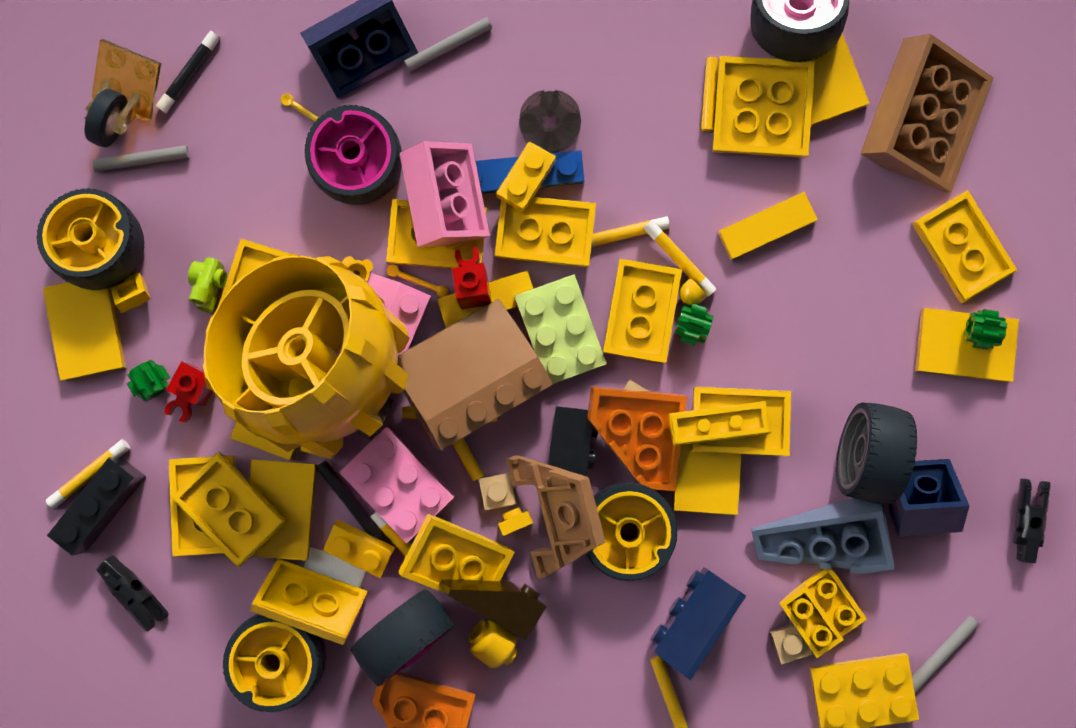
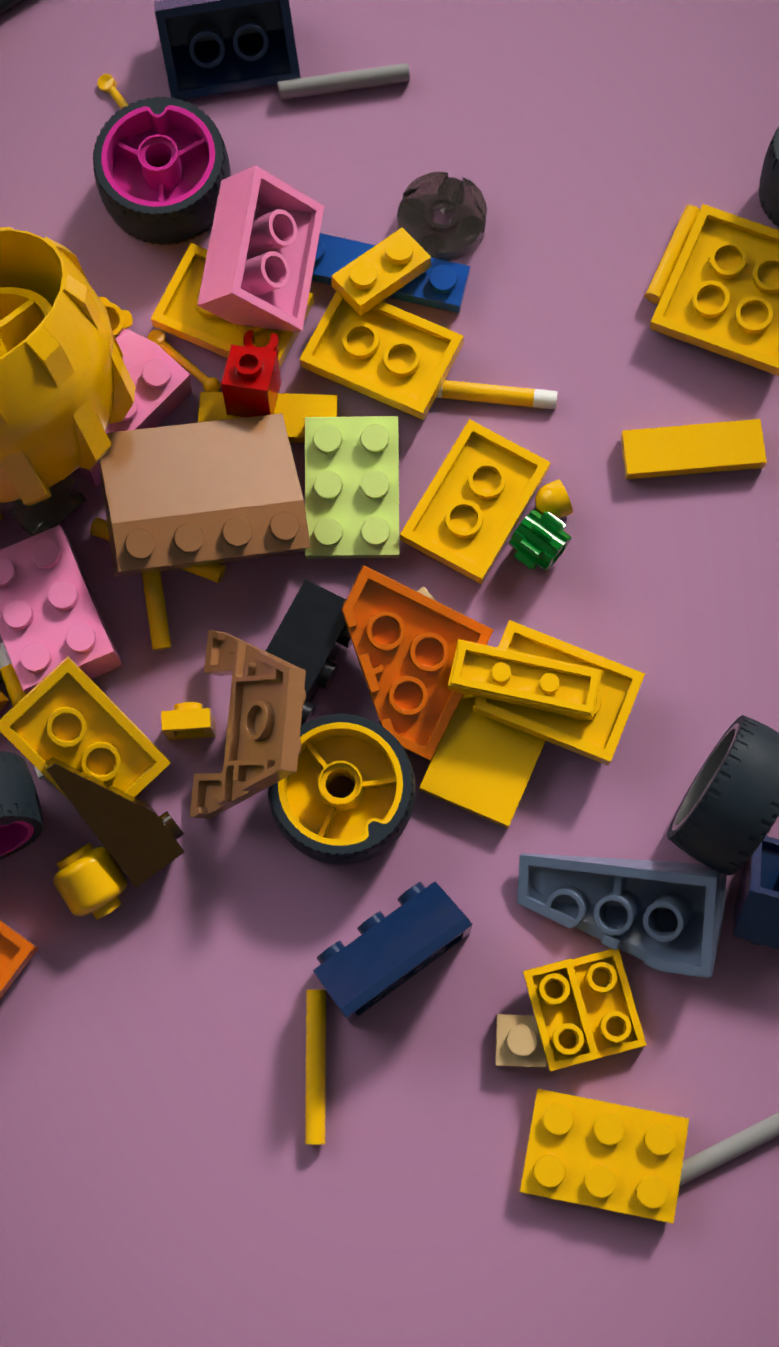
camera: 25 degrees right, 10 degrees down
tan plate [479,473,516,510] -> none
yellow bar [643,220,717,297] -> none

